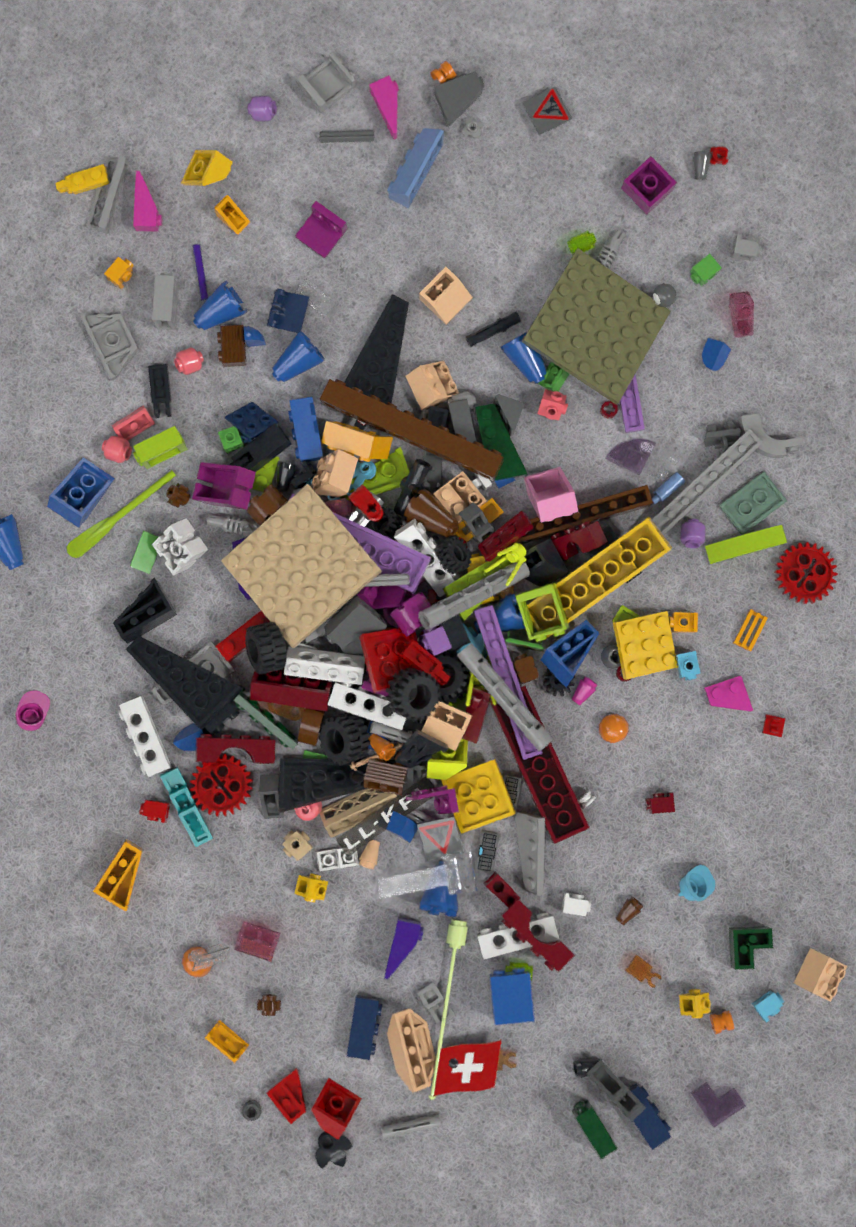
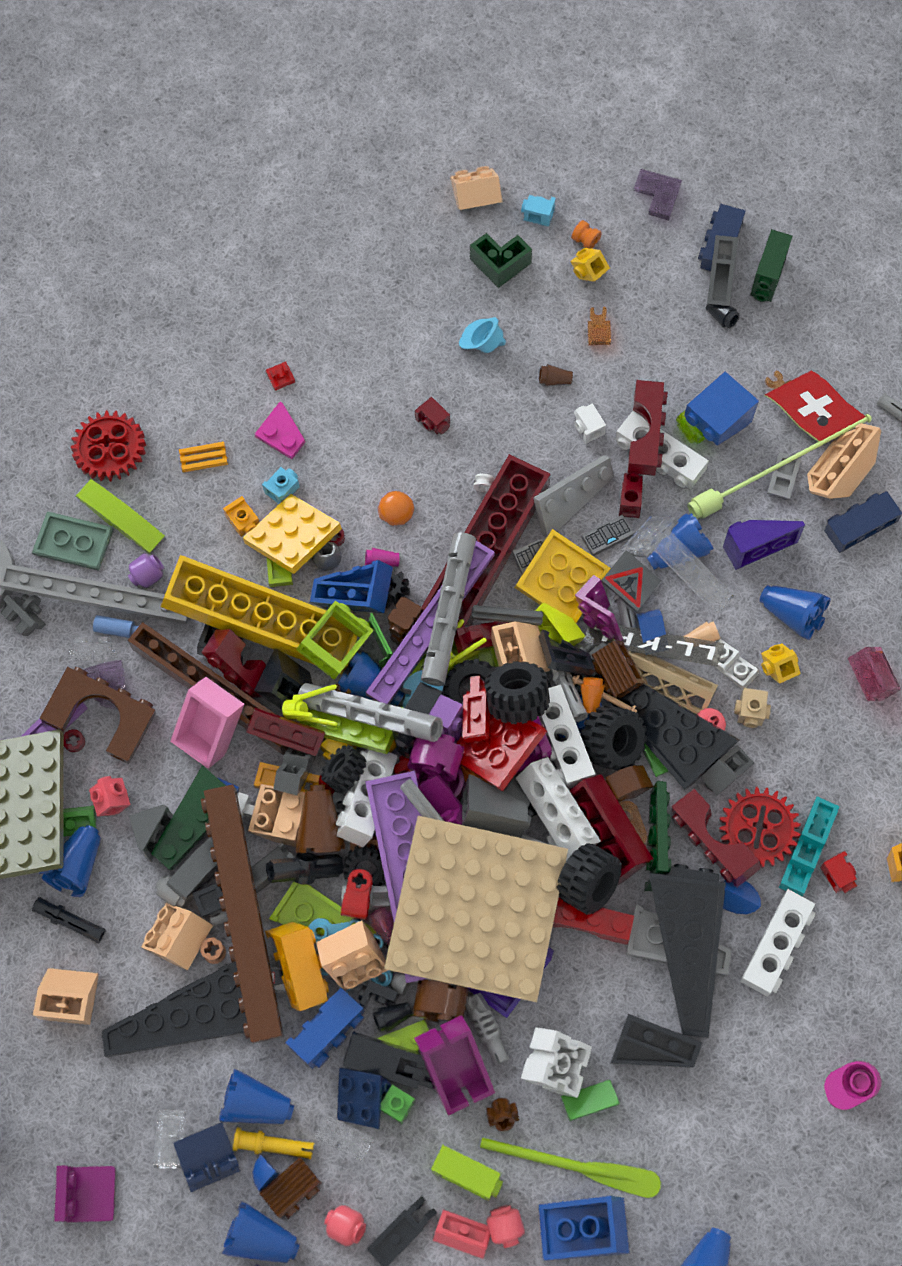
camera: 120 degrees left, 15 degrees down
none -> reddish brown arch [40,666,156,764]
none -> nougat bush [200,937,226,964]
none -> yellow pin [233,1127,314,1160]
none -> dark grey axle [472,605,543,626]
none -> blue cone [759,585,831,640]

